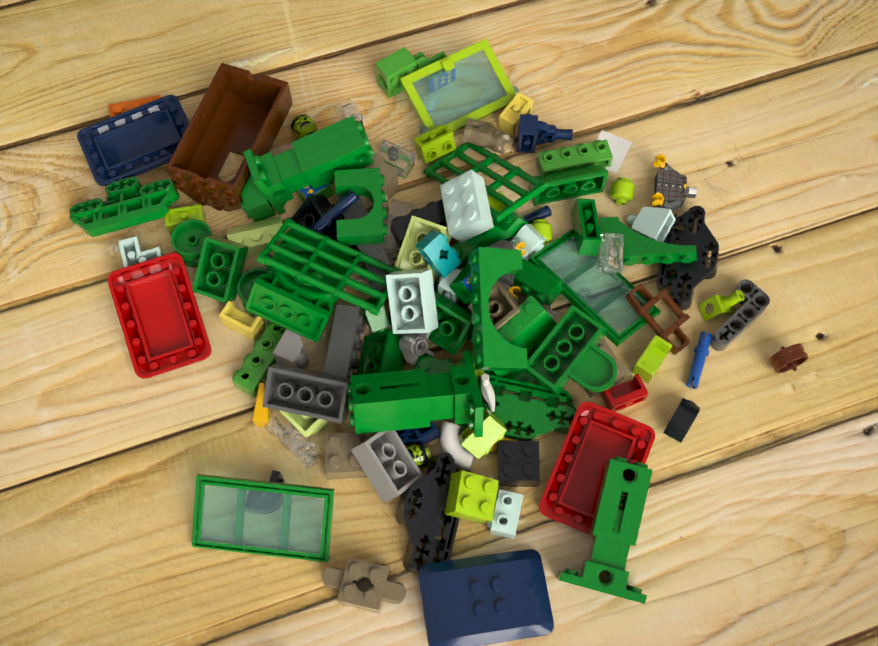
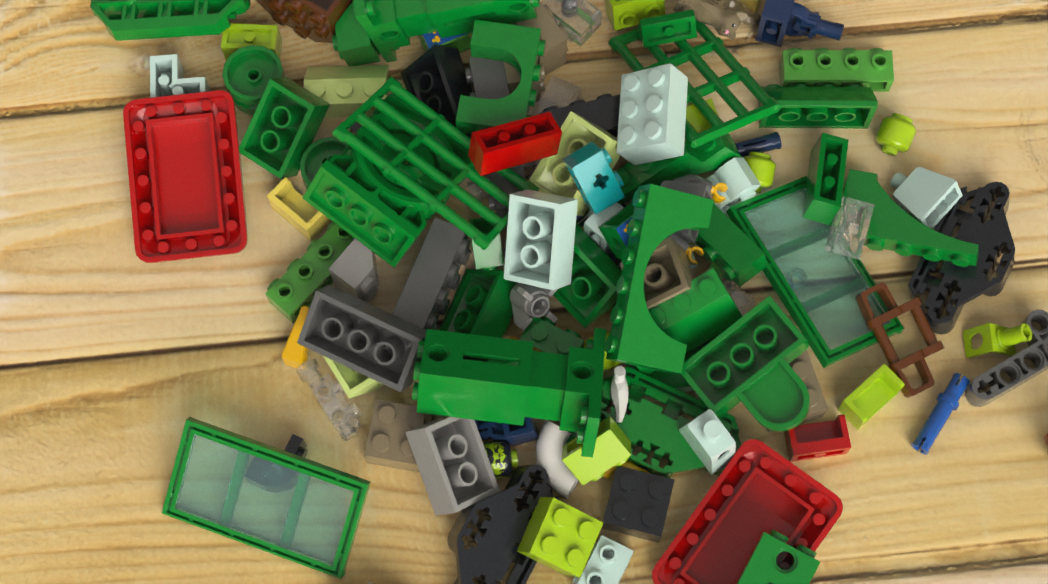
camera: 15 degrees right, 5 degrees up
dark blue pin [309,190,359,234] -> none
white sticker [597,130,633,173] -> none
dark grey torso [651,154,697,211] -> none
black brick [663,398,700,443] -> none
none -> red brick [468,111,562,176]
none -> green panel [638,9,697,48]
none -> light aqua torso [679,409,736,475]

